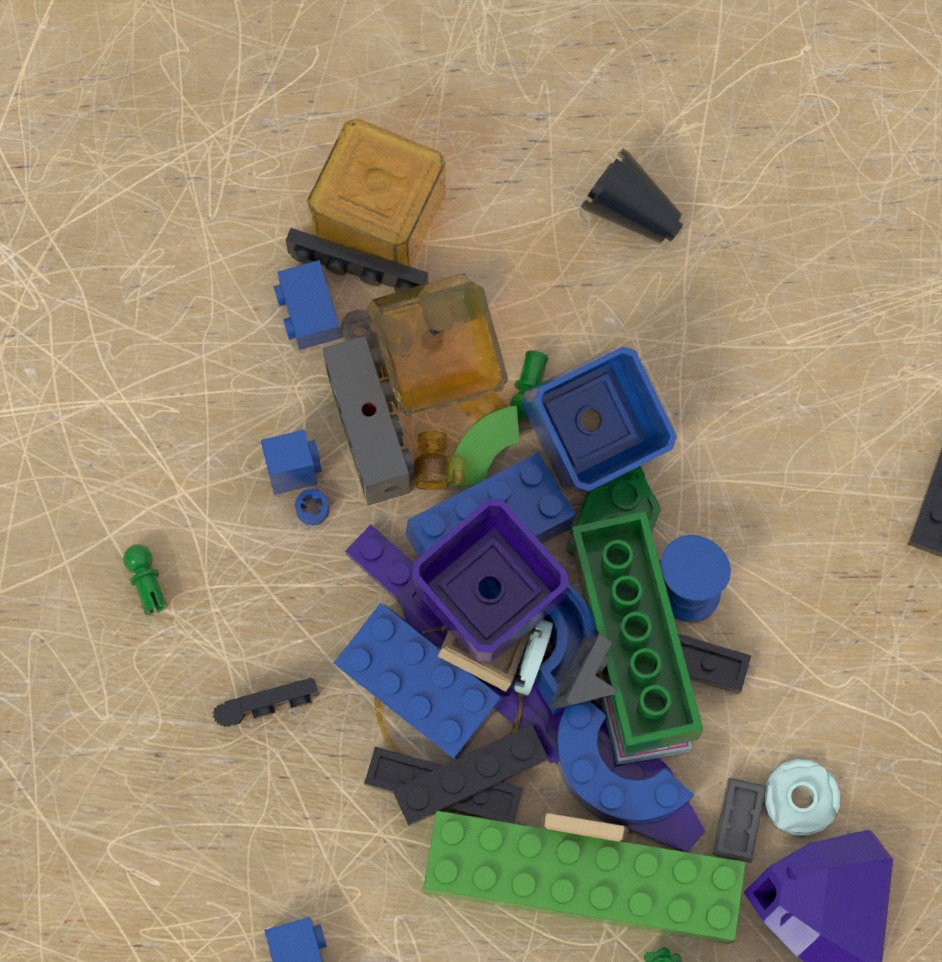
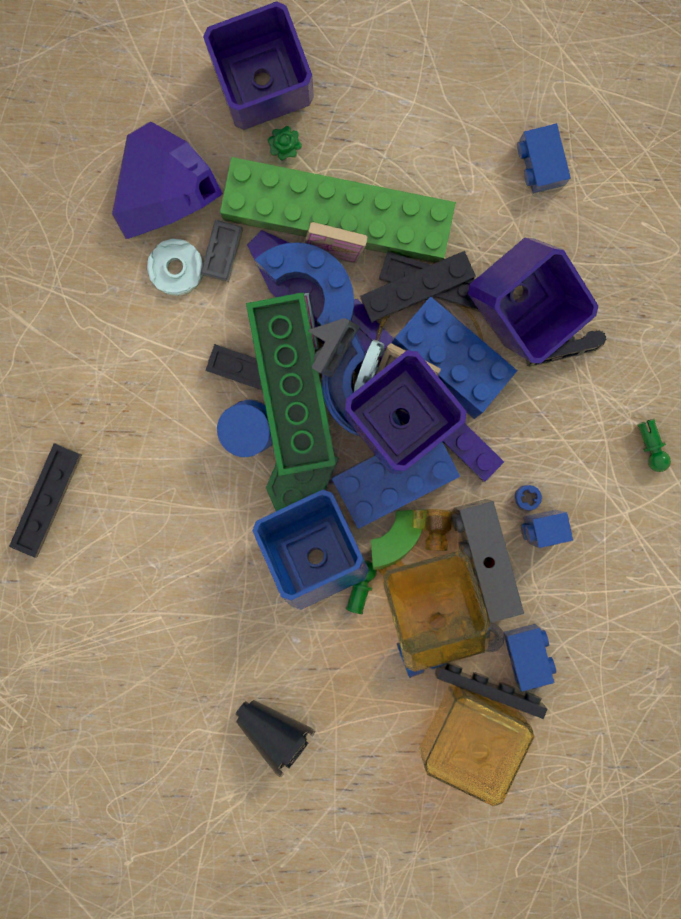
camera: 175 degrees left, 15 degrees up
none -> dark purple plate [468,237,599,363]

